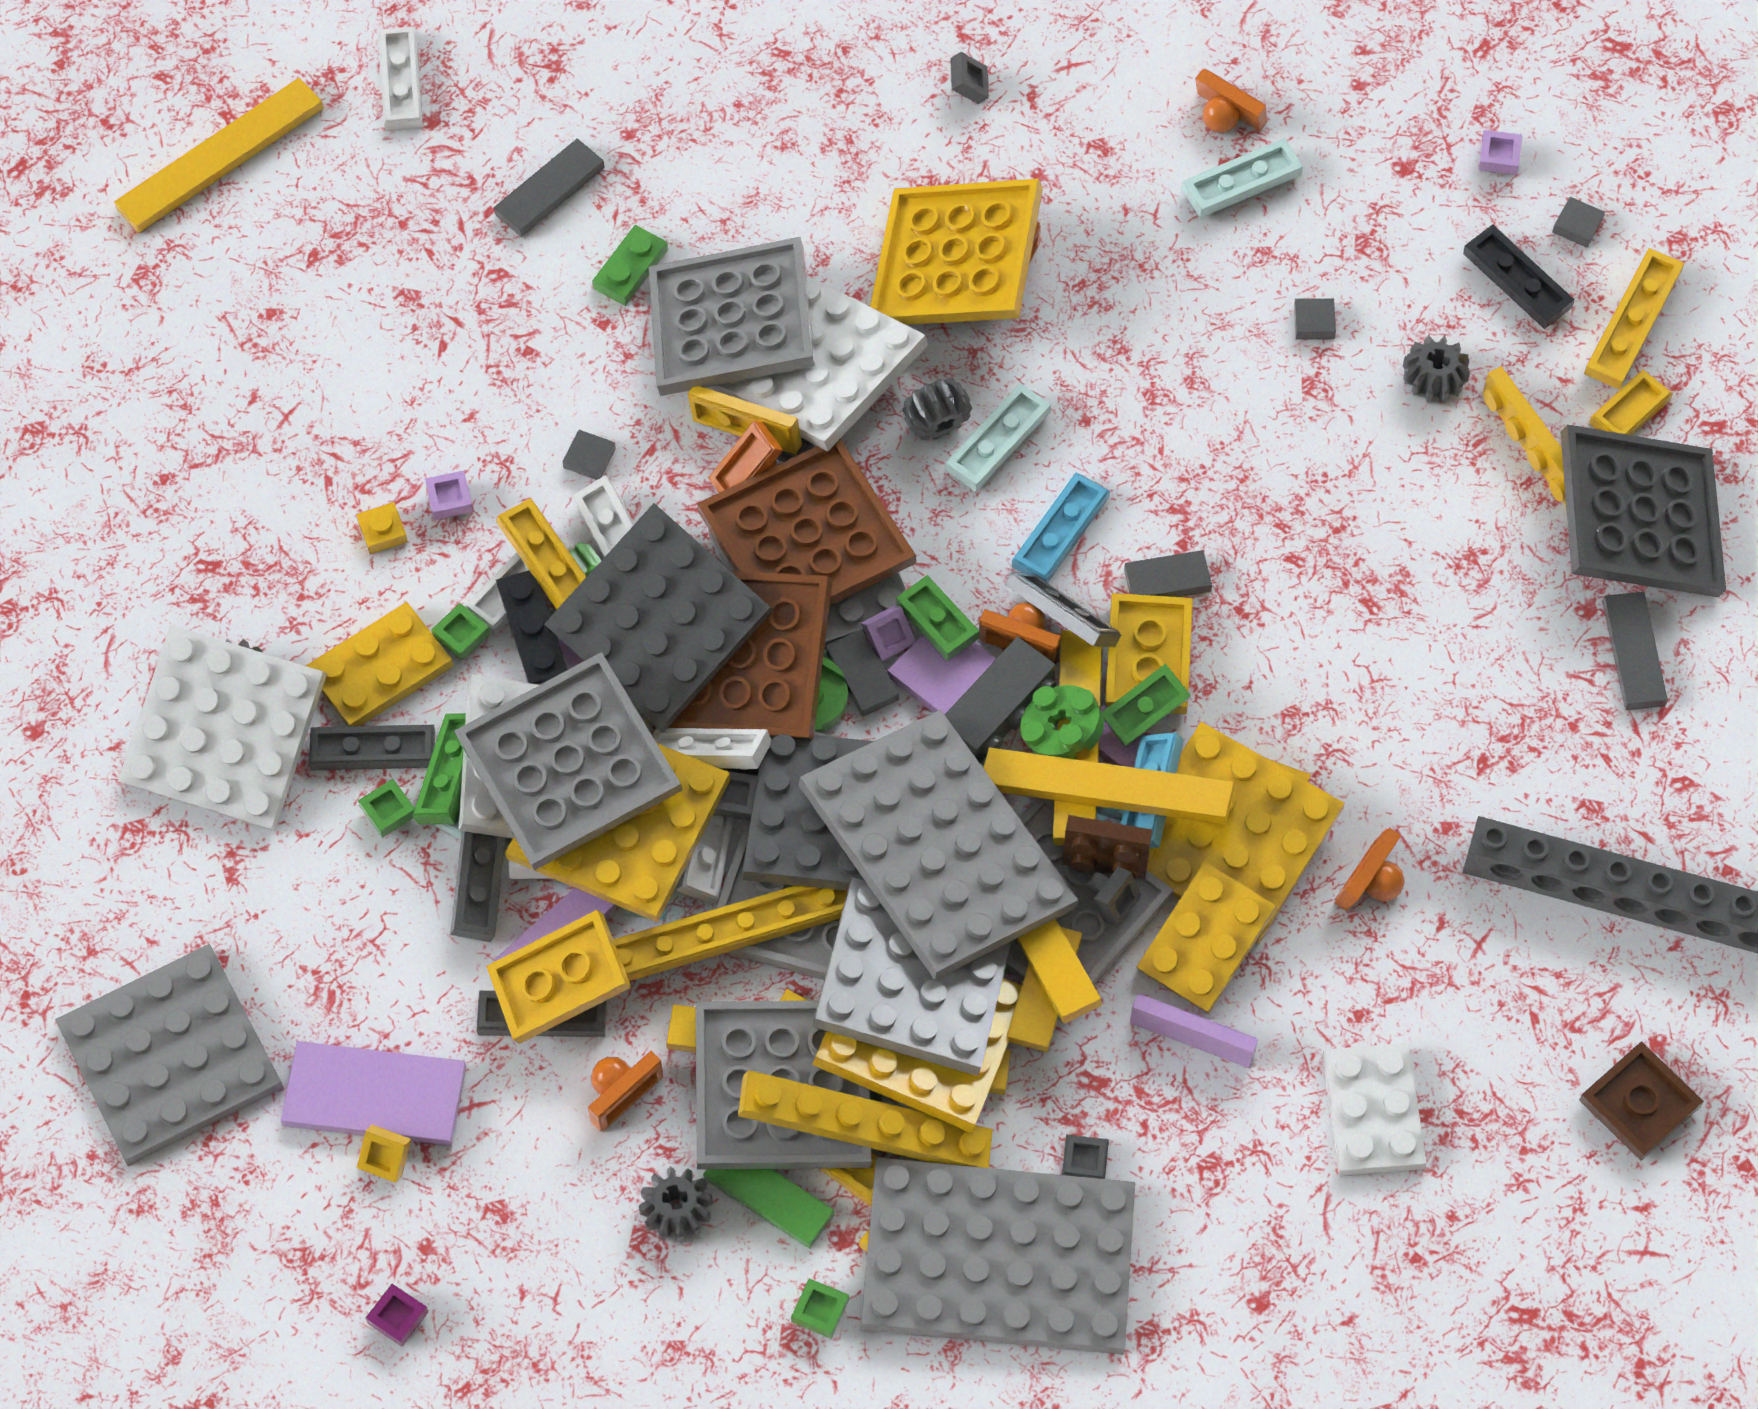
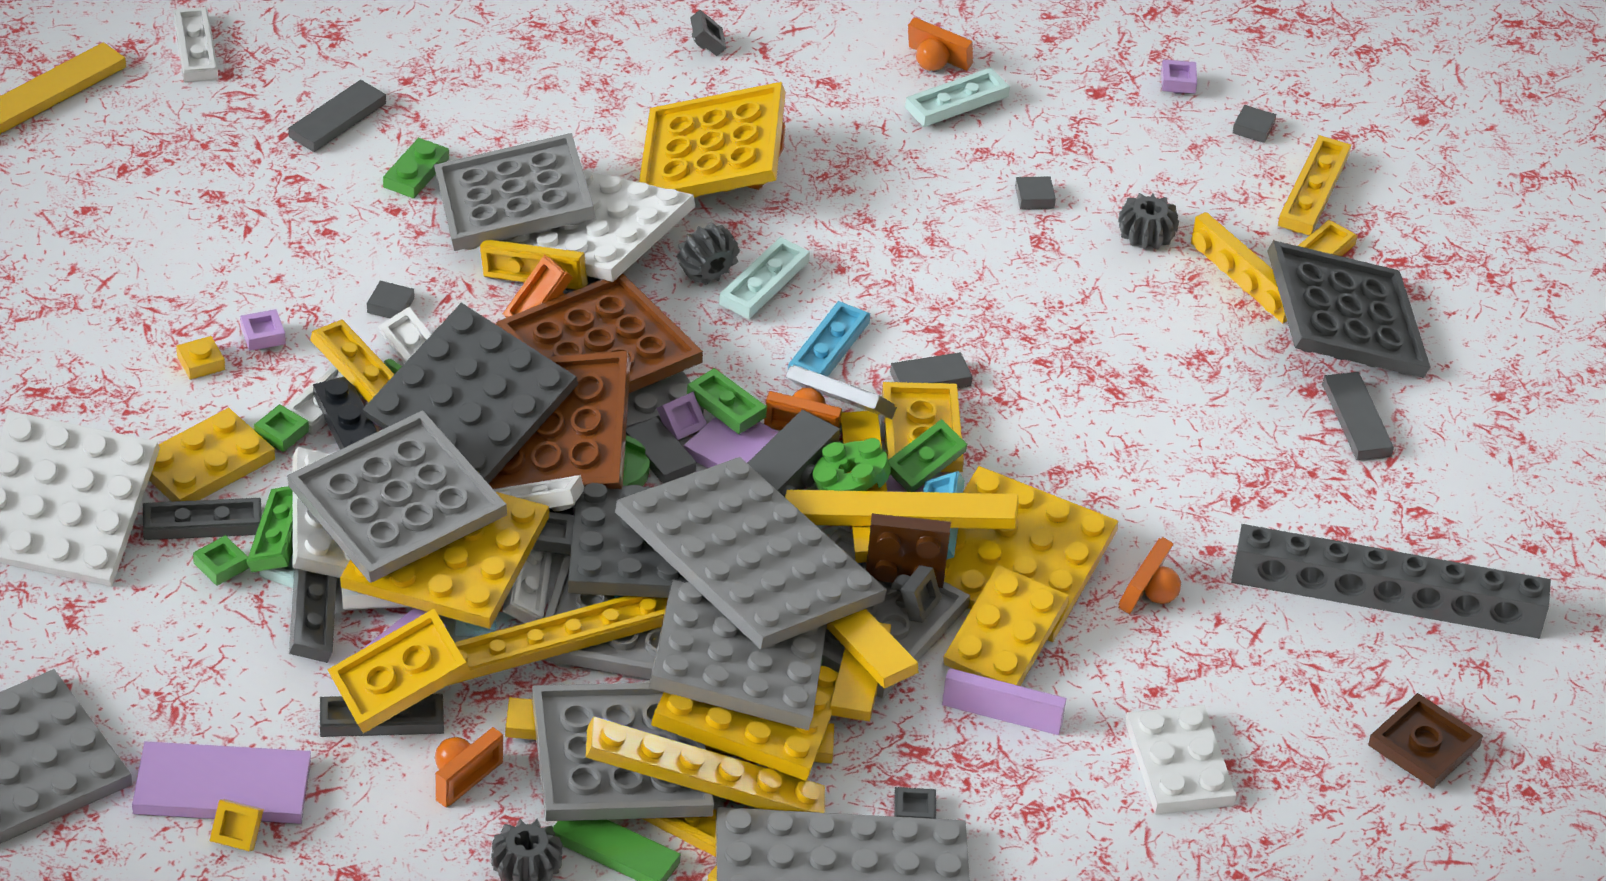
camera: 10 degrees left, 20 degrees down
black plate [1463,224,1575,329] -> none

